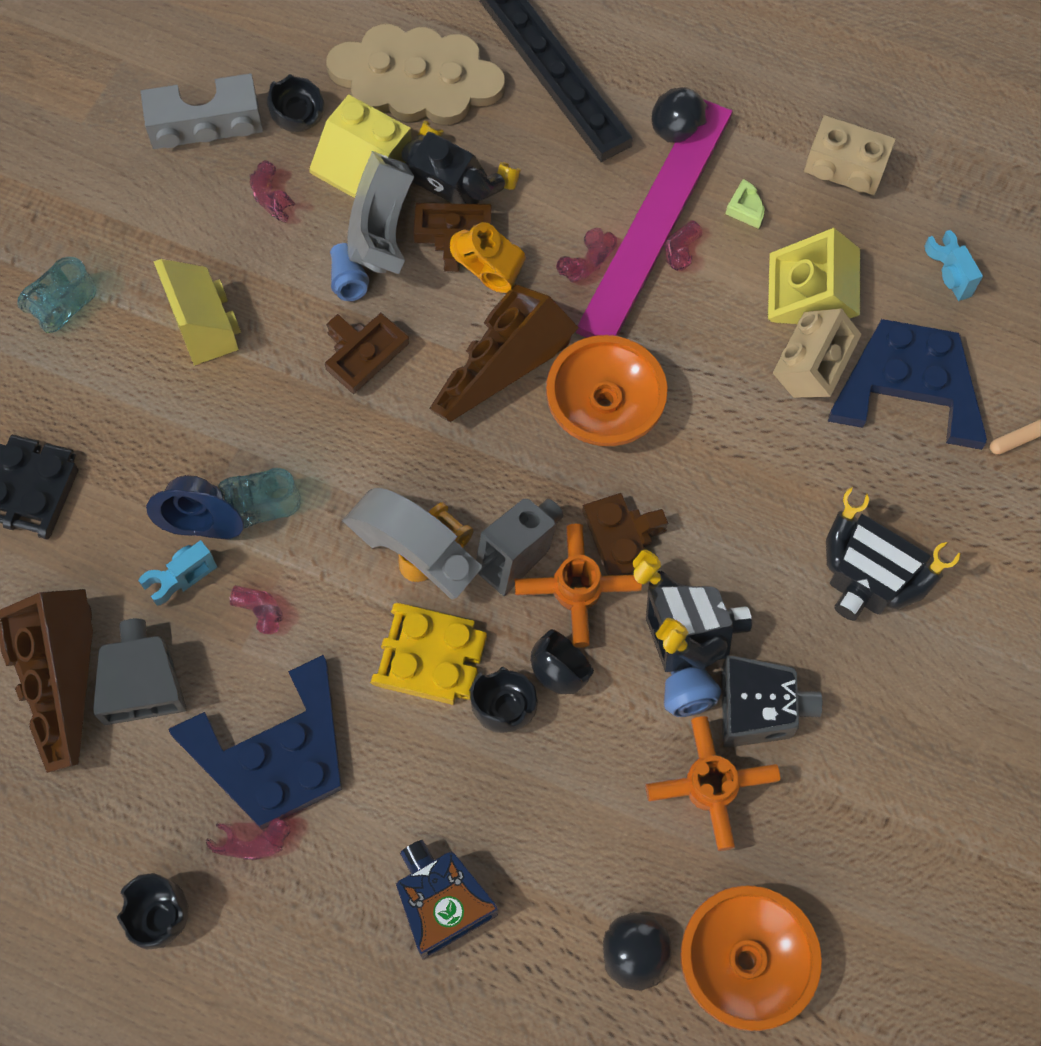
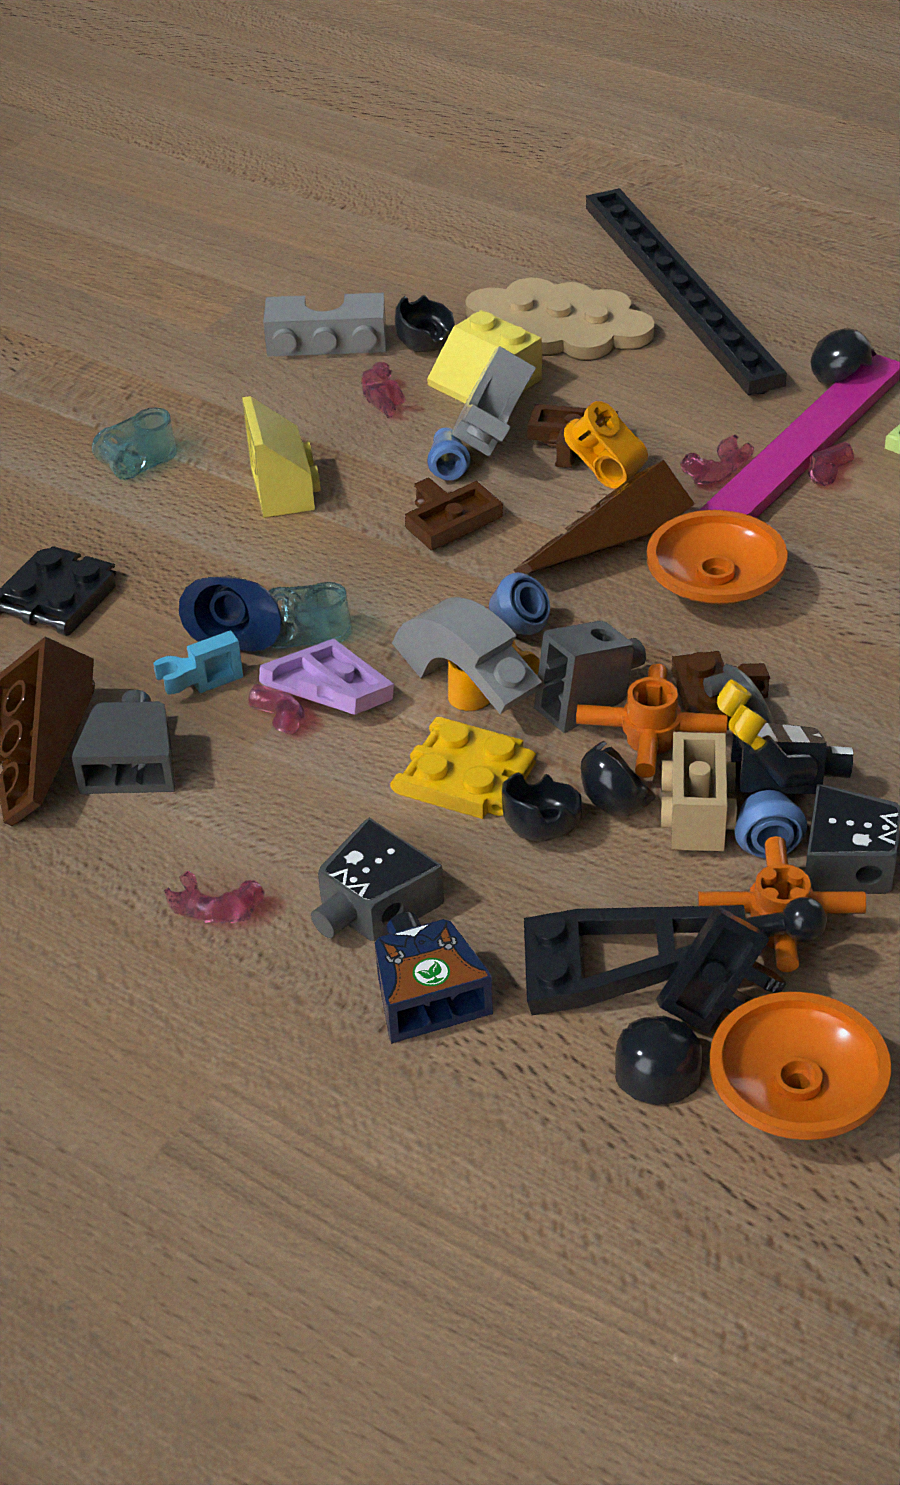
camera: 15 degrees right, 25 degrees down
black hair [117,873,189,950] -> none
dark blue wing [168,655,342,830] -> none
black torso [402,121,521,204] -> none
none -> lavender wing [259,638,394,715]
none -> torso [311,817,444,941]
none -> medium blue cone [489,572,550,635]
none -> black plate [524,897,827,1015]
none -> black hinge [656,905,786,1034]
none -> tan brick [661,732,737,851]
none -> dark grey bar [703,663,774,723]

